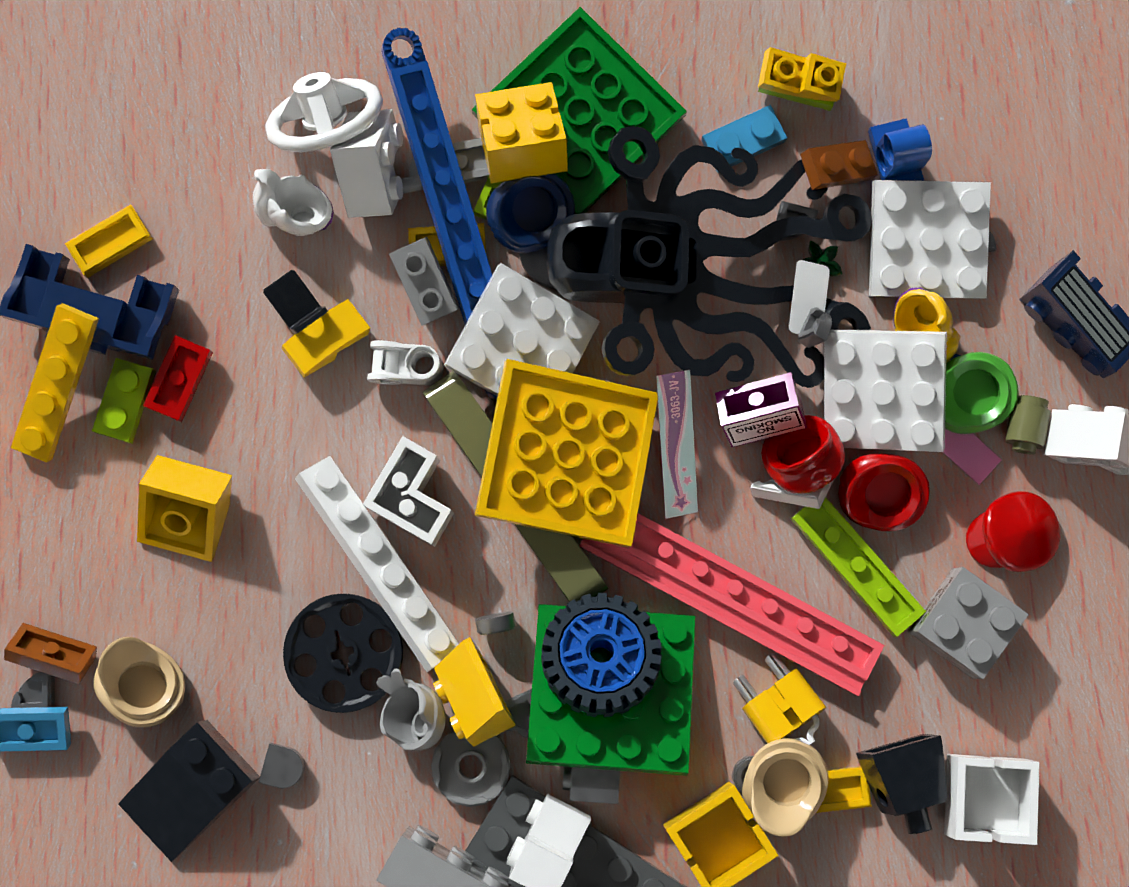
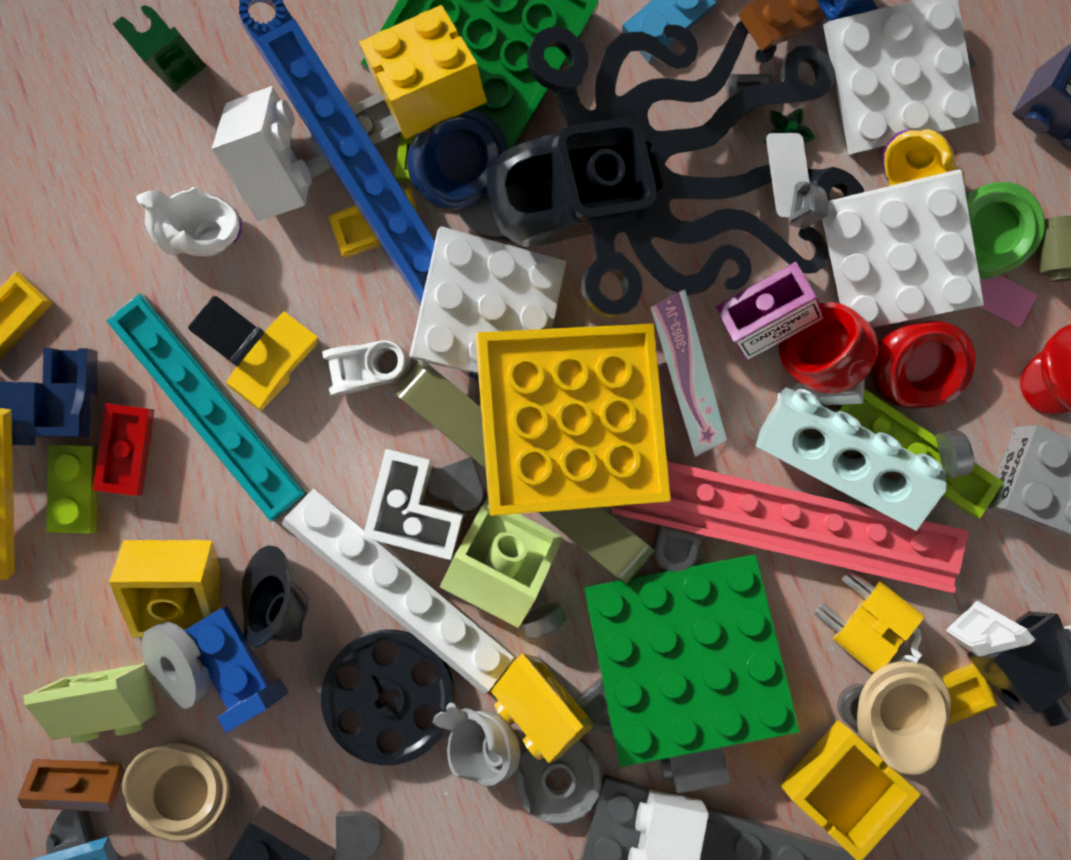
camera: 15 degrees left, 5 degrees up
white piece [265,72,383,153] -> none
light grey brick [389,237,459,326] -> none
wheel [541,593,662,717] -> none
none -> yellowish green slope [23,663,157,744]
none -> teal tile [106,293,307,522]
none -> dark green hinge [113,5,206,93]
none -> light grey tile [141,622,210,709]
none -> blue bracket [185,606,288,733]
none -> black piece [242,545,308,648]
none -> flat silver tile [428,457,484,511]
none -> yellowish green slope [440,497,563,628]
none -> flat silver tile [653,525,703,571]
none -> light aqua brick [756,387,947,531]
none -> flat silver tile [935,431,974,478]
none -> white tile [946,601,1035,657]

